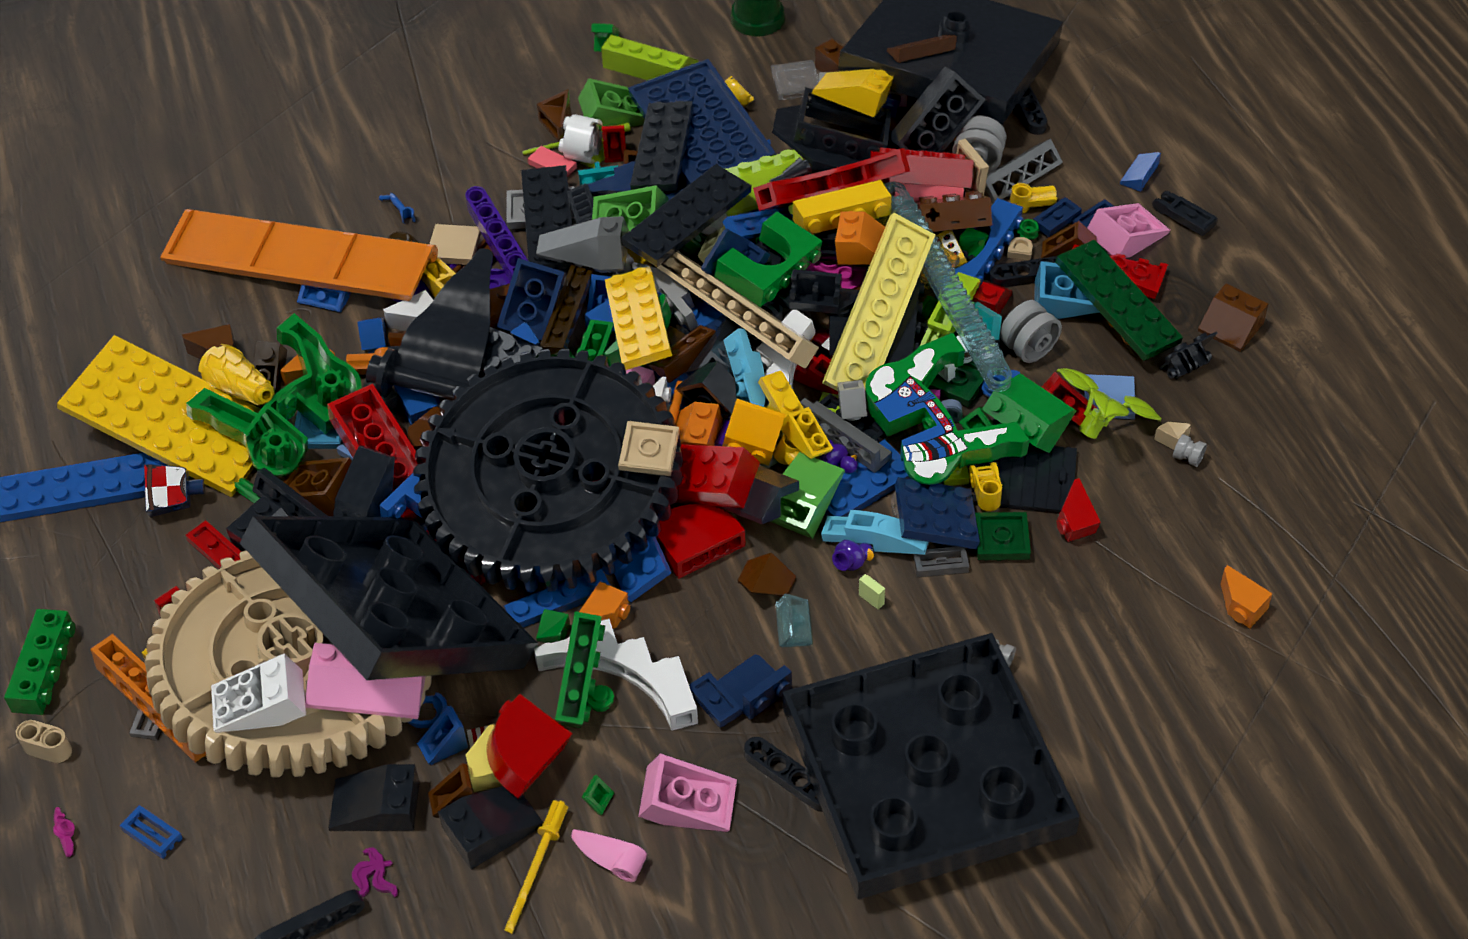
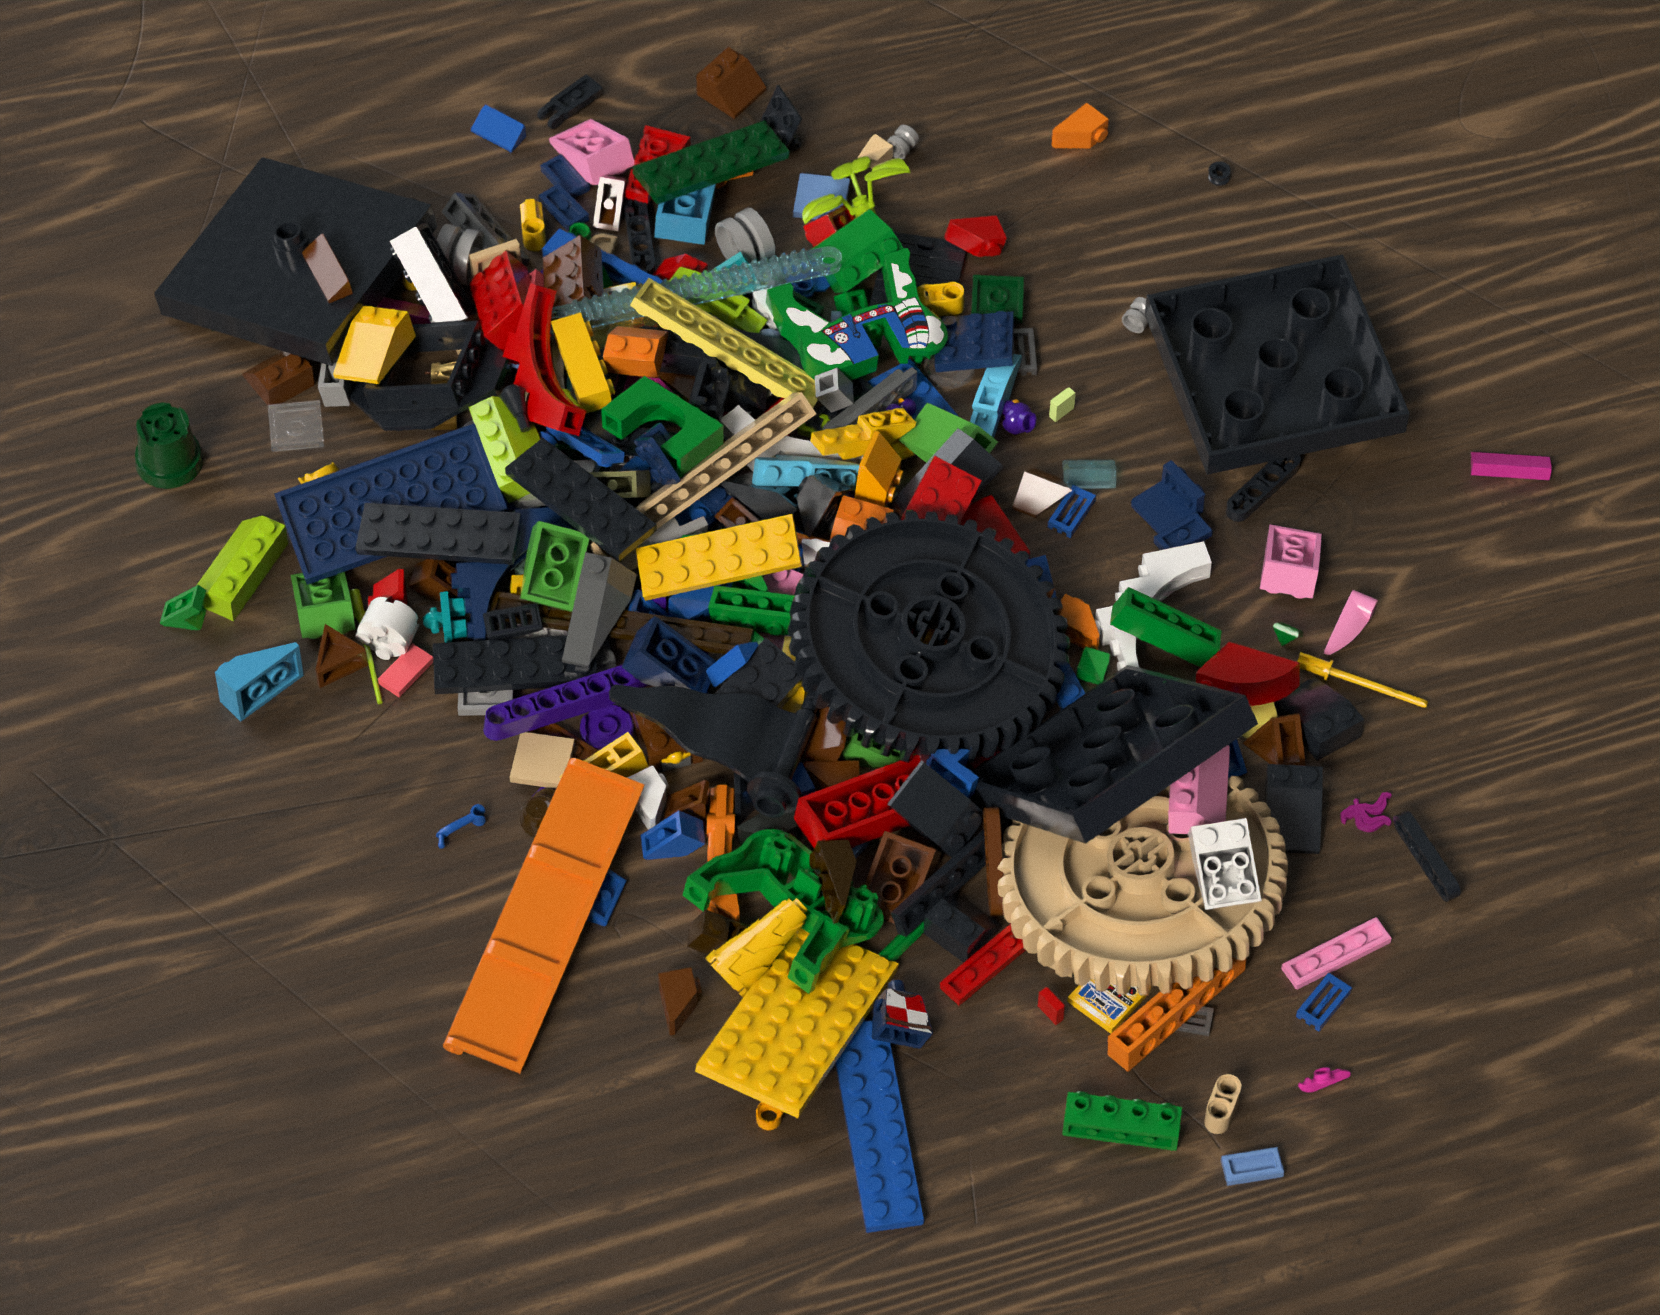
camera: 90 degrees left, 5 degrees up
tan tile [618,421,680,476] -> none
none -> dark azure slope [215,642,304,722]
none -> dark brown slope [809,840,856,923]
none -> blue tile [1048,485,1096,538]
none -> black bush [1208,161,1231,186]
none -> bright pink tile [1281,917,1392,990]

